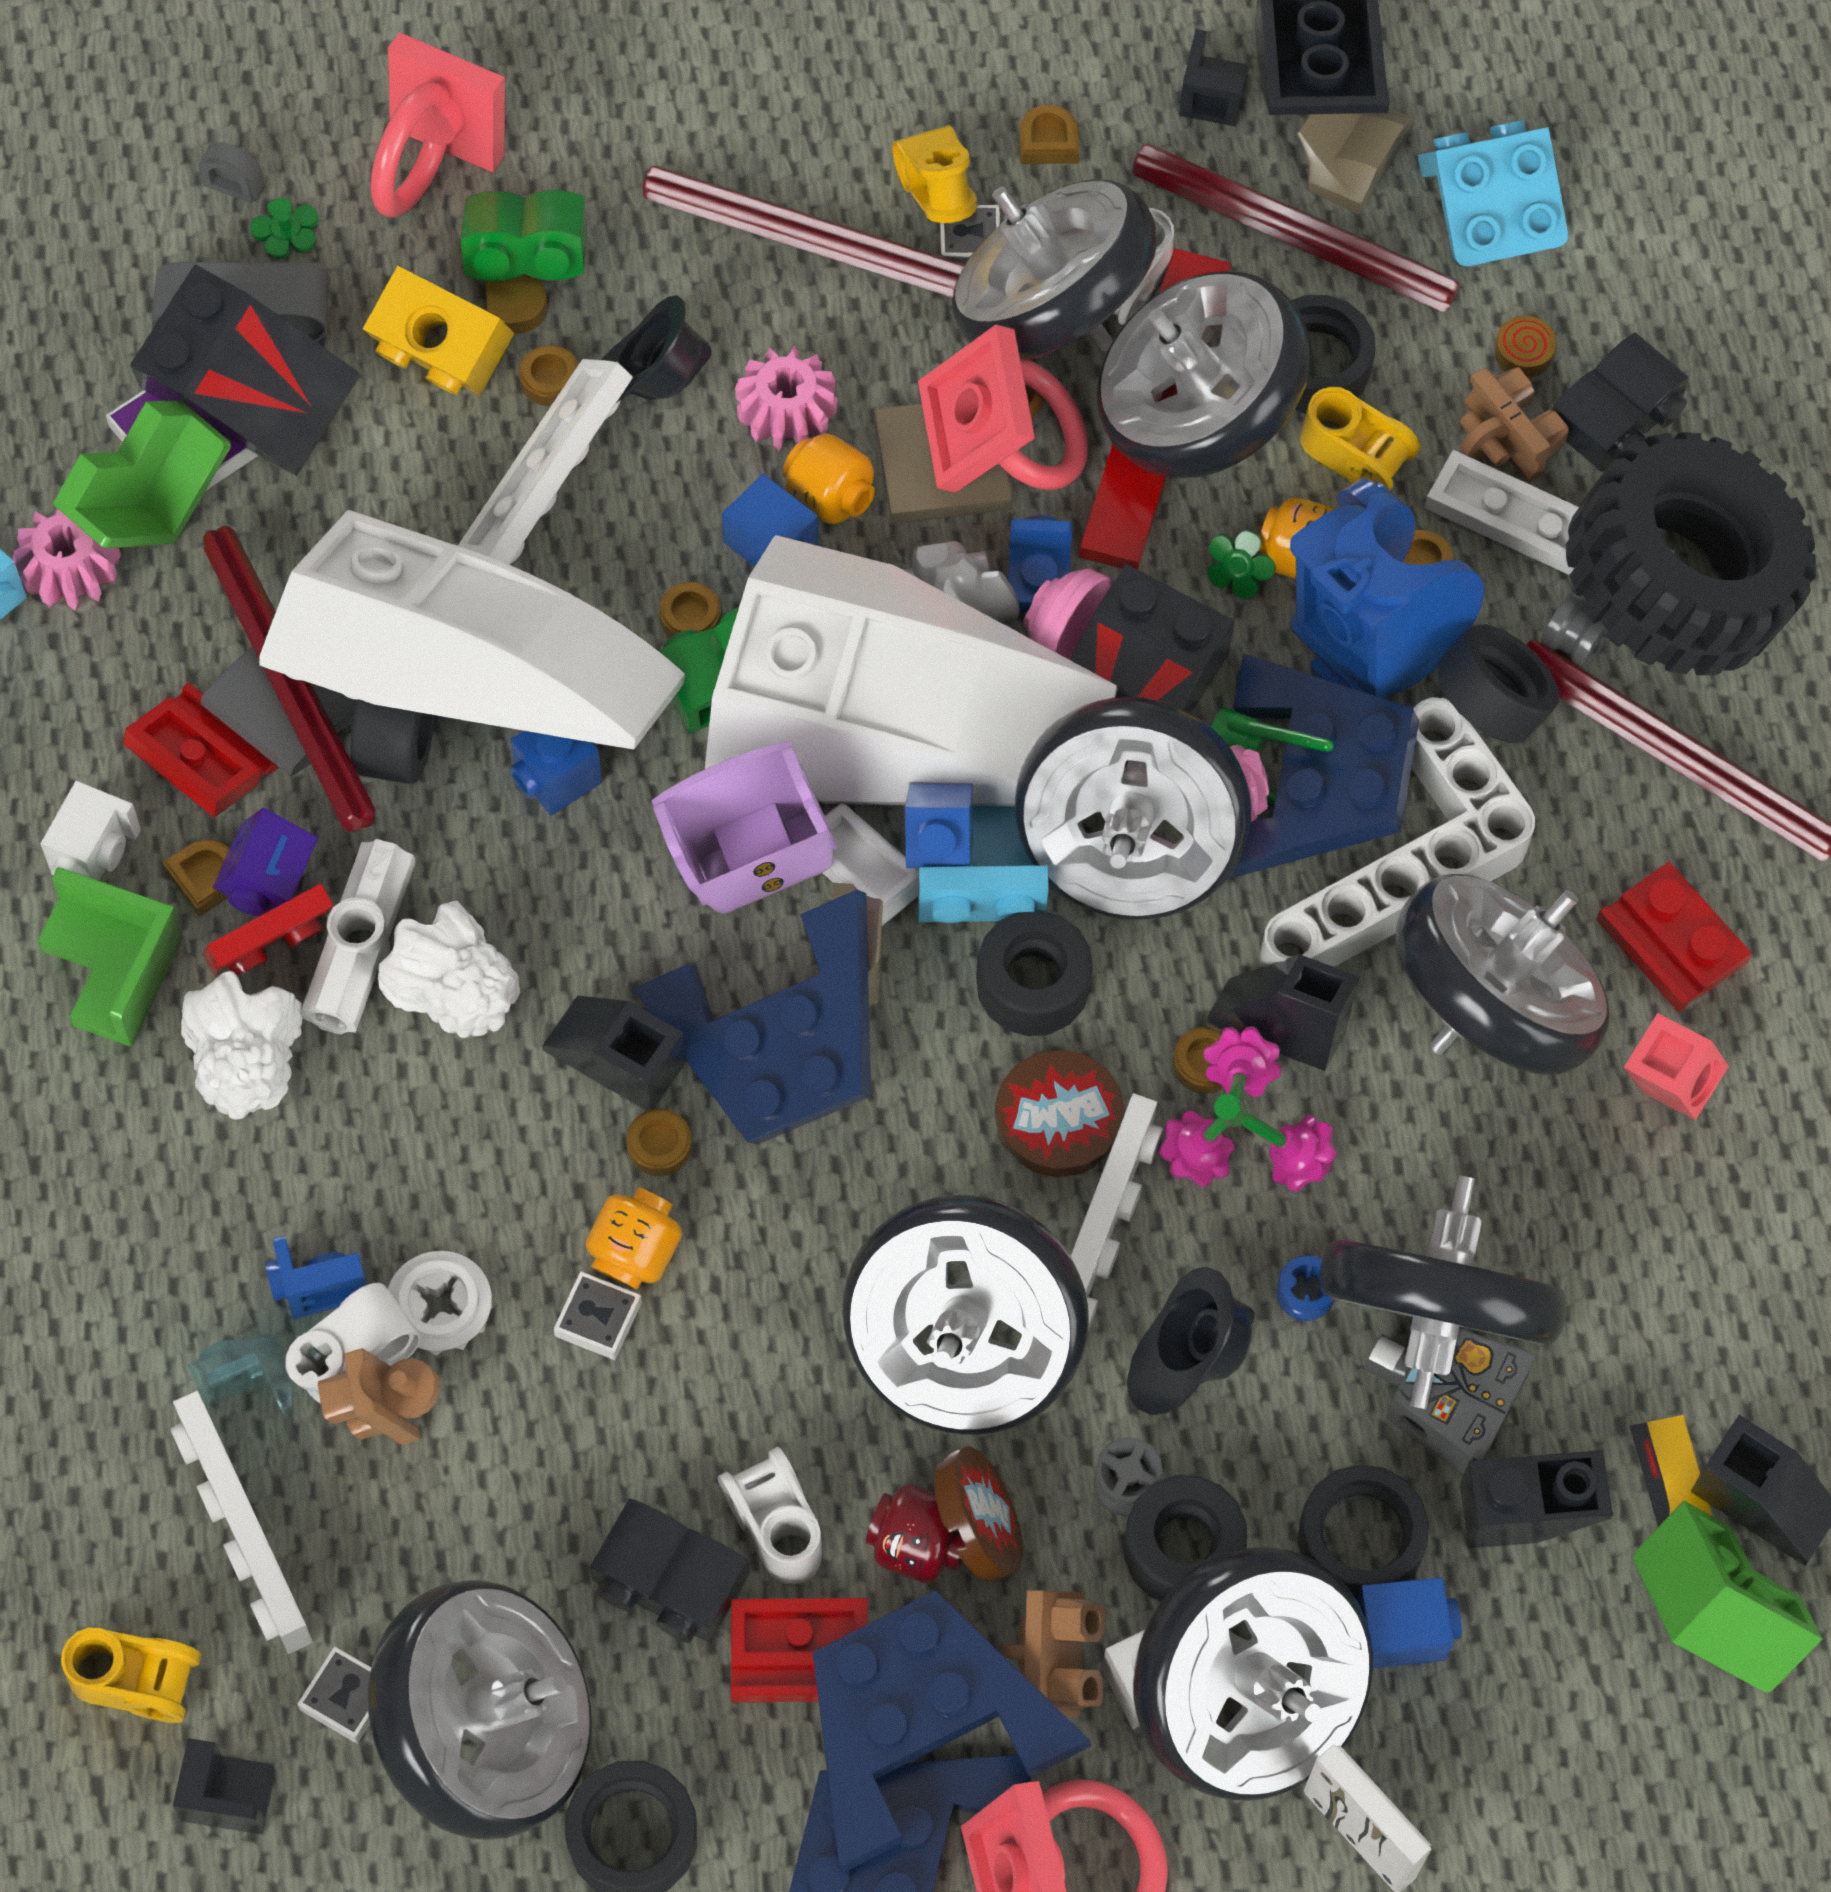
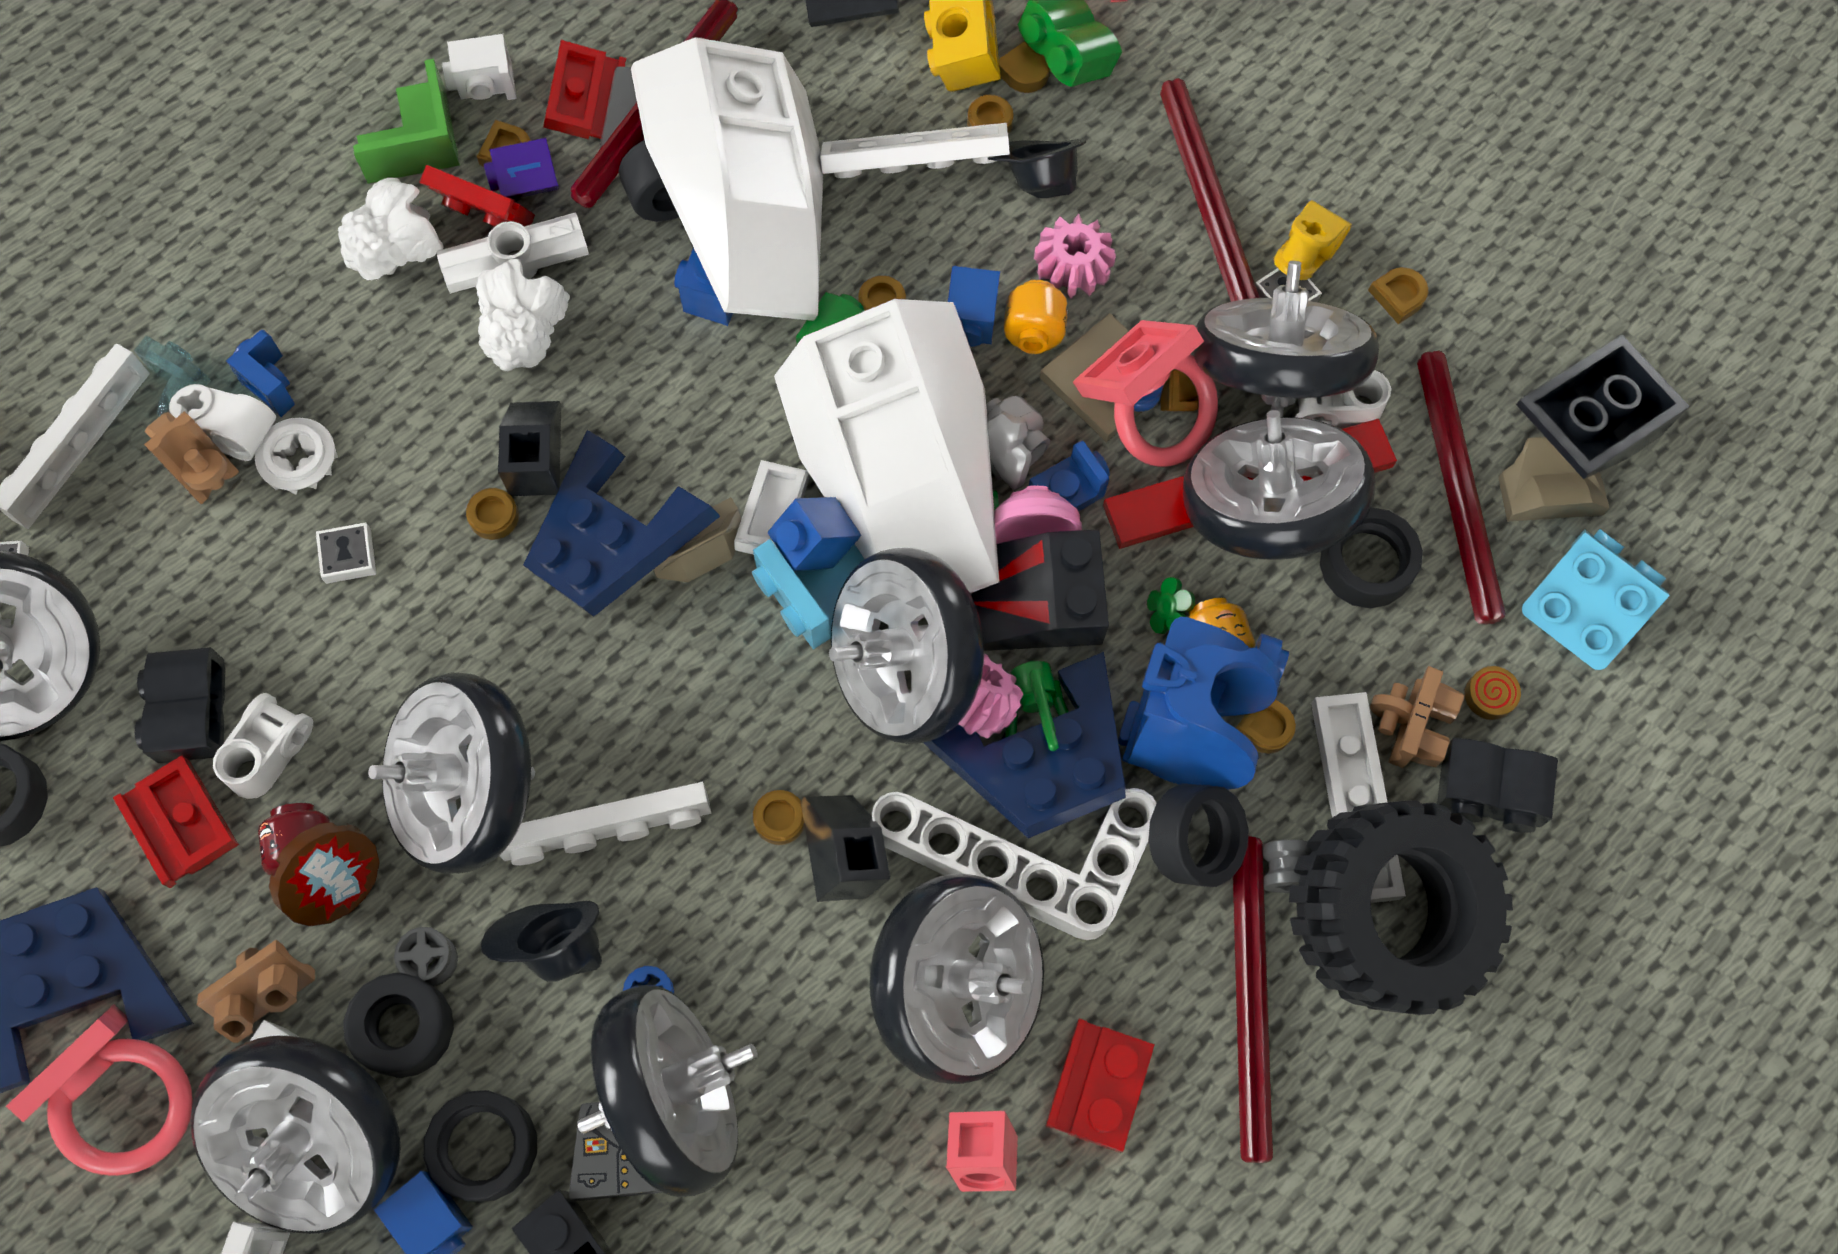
camera: 55 degrees right, 5 degrees up
light orange head [585,1187,682,1290] -> none
lavender piece [651,740,838,914] -> none
dark blue wing [813,1590,1091,1873] -> none
black tyre [976,910,1093,1036] -> none
tile [995,1049,1125,1177] -> none
dark pink plant [1159,1027,1336,1192] -> none
black panel [1179,29,1249,127] -> none
yellow piece [1300,387,1421,491] -> none

